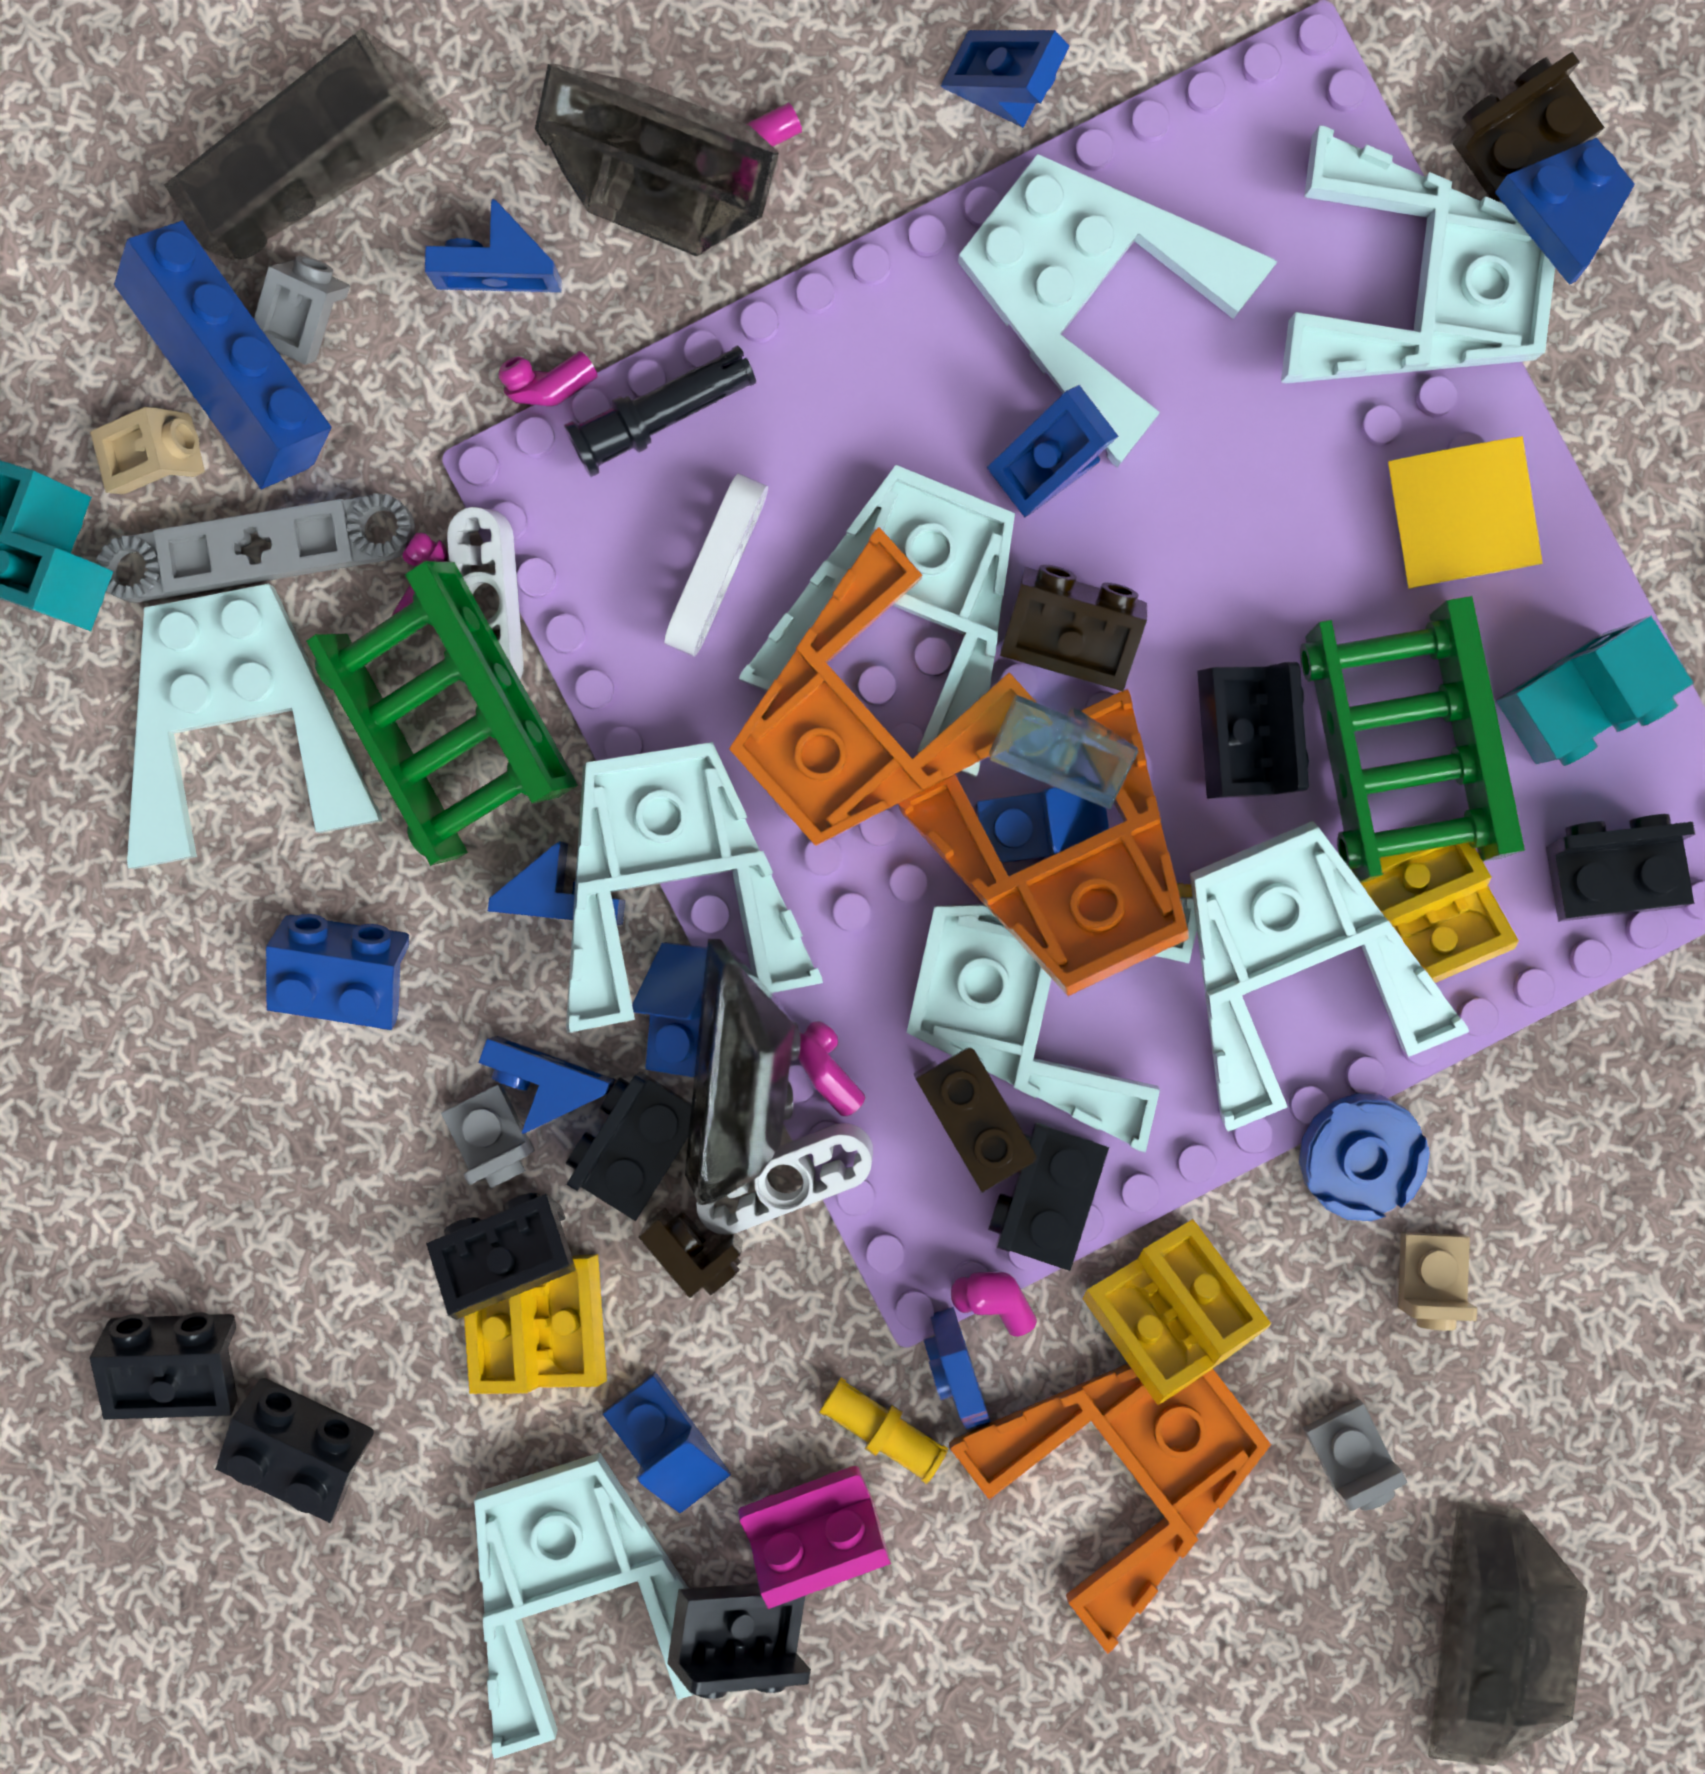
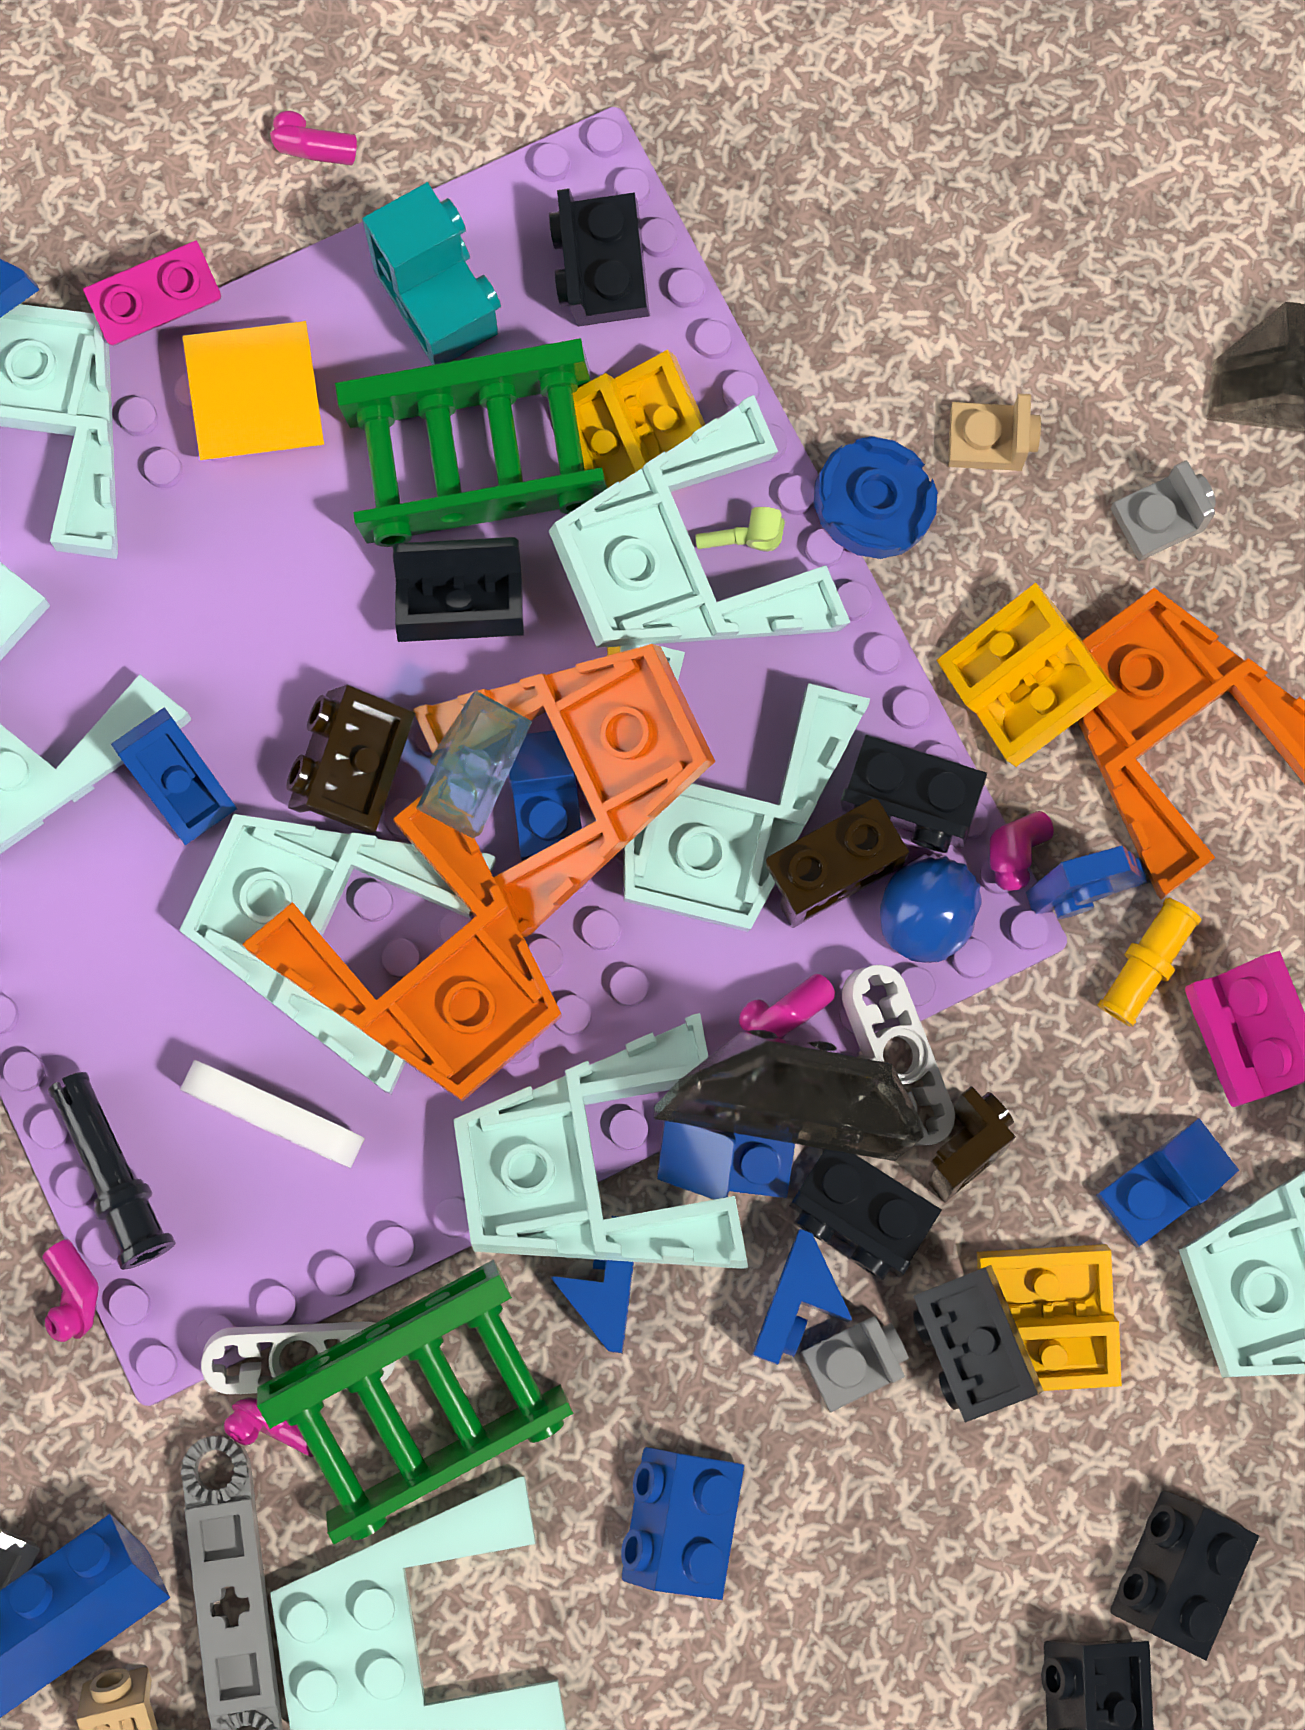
camera: 90 degrees left, 10 degrees down
none -> dark pink bracket [82,240,221,346]
none -> yellowish green hand [696,507,785,552]
none -> blue hair [880,854,982,963]

